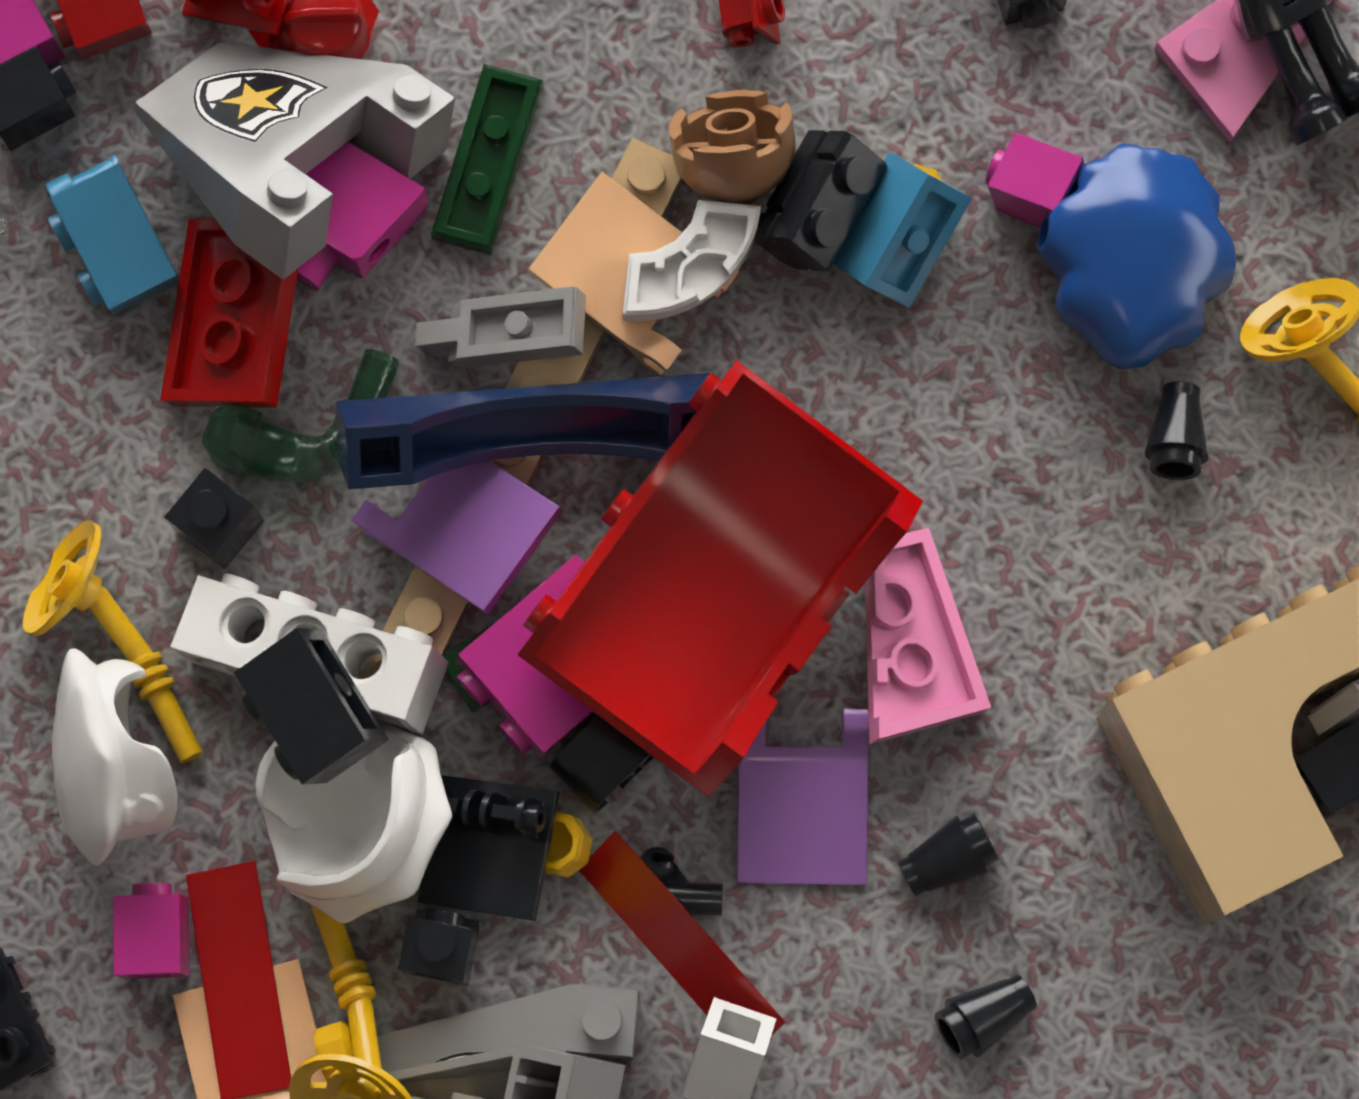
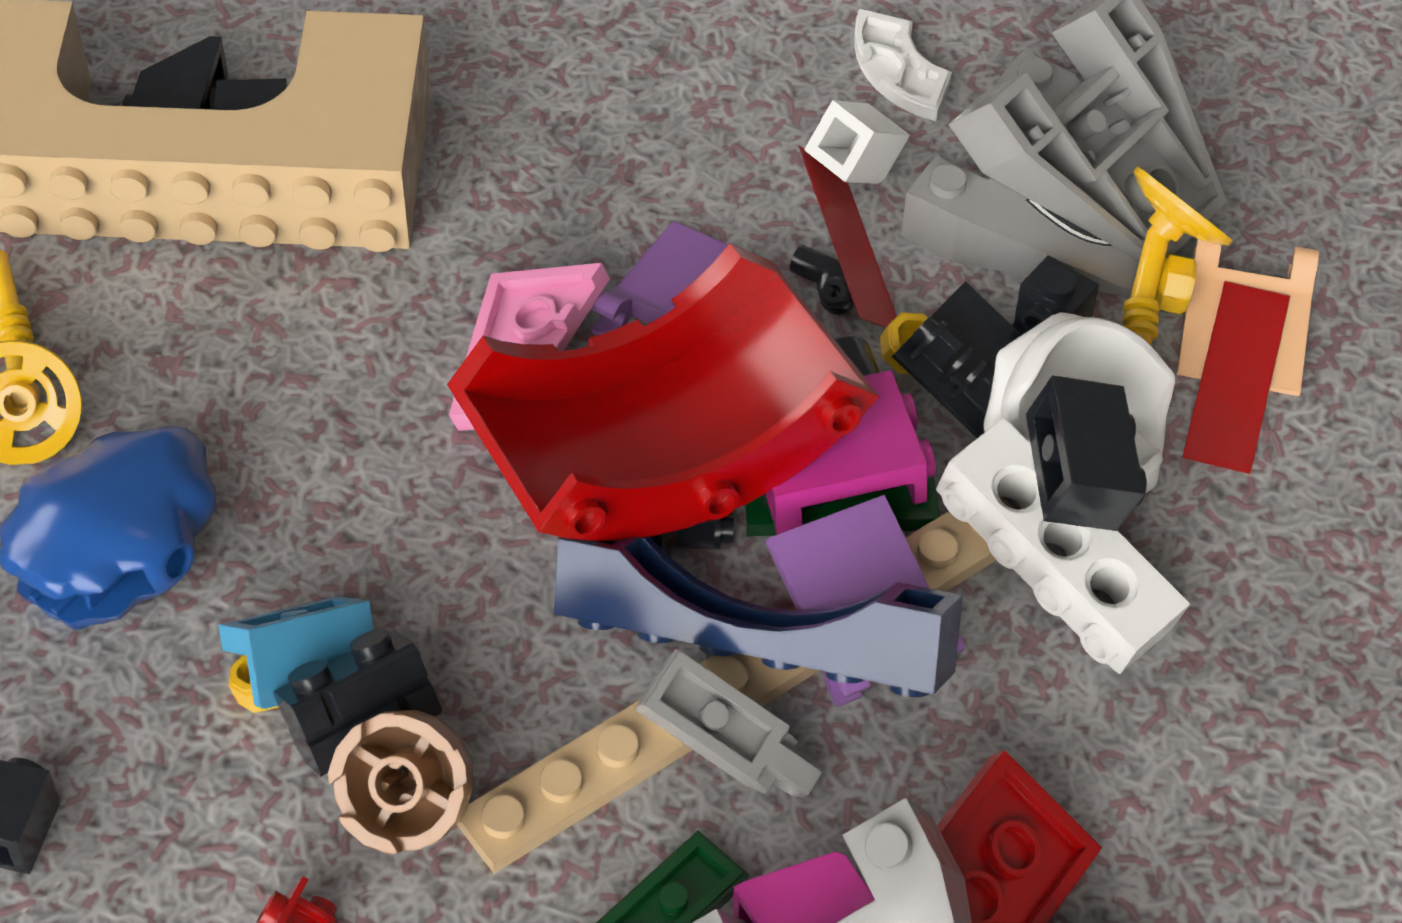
camera: 155 degrees left, 25 degrees down
yellow dish [23,520,203,764] -> none
white piece [52,649,177,866] -> none
dark pink brick [113,883,190,979] -> none
black brick [164,468,264,570] -> none
clear green piece [202,349,399,482] -> none
light nougat flag [527,171,739,376] -> none
white tile [623,200,761,321] -> none
black cone [898,813,999,896] -> none
black cone [935,974,1037,1059] -> none
dark pink brick [986,132,1085,228] -> none
black cone [1144,381,1208,480] -> none

